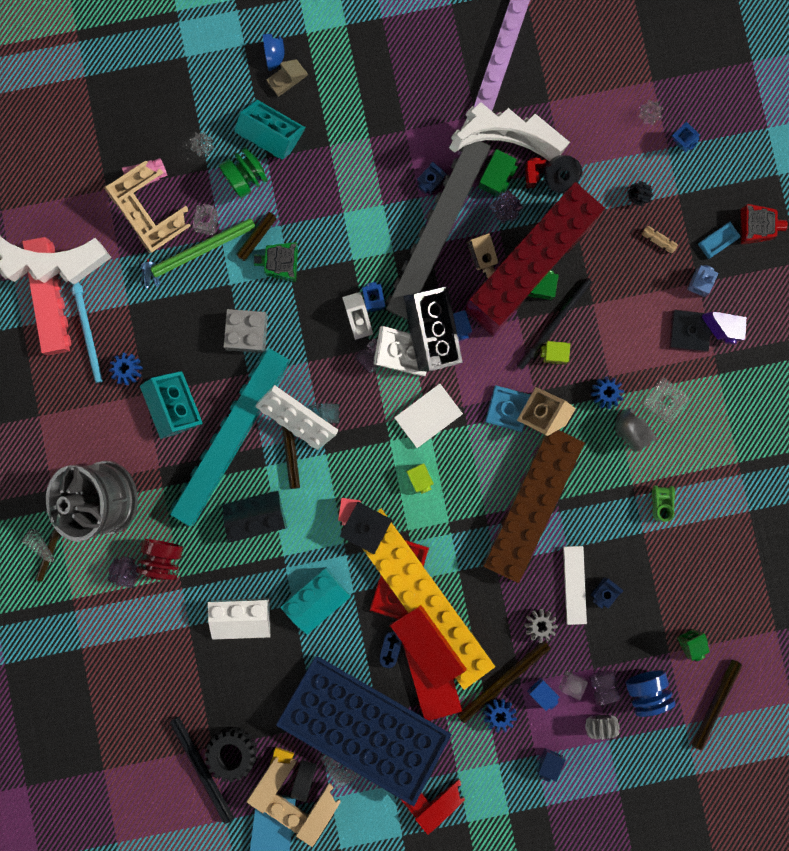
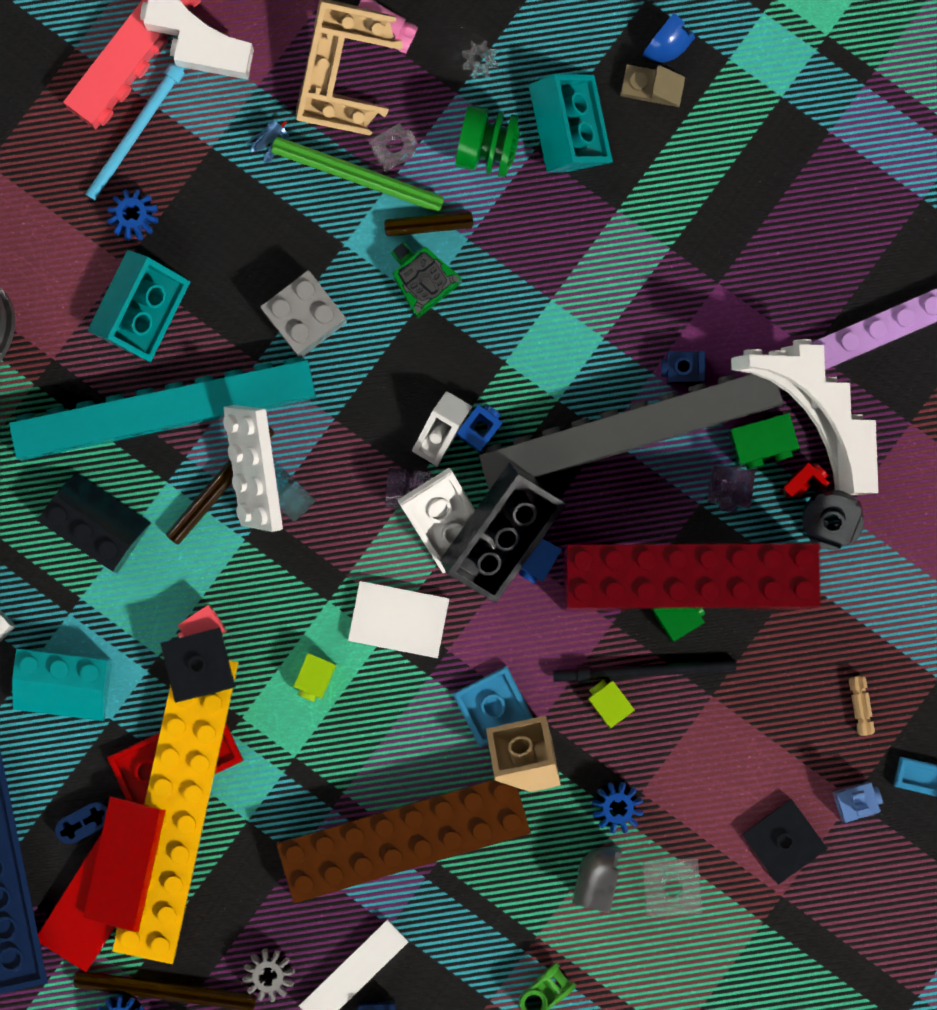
camera: 50 degrees right, 0 degrees up
tan torso [467,233,498,280] -> none
black gear [627,181,653,206] -> none
slope [702,312,747,344] -> none

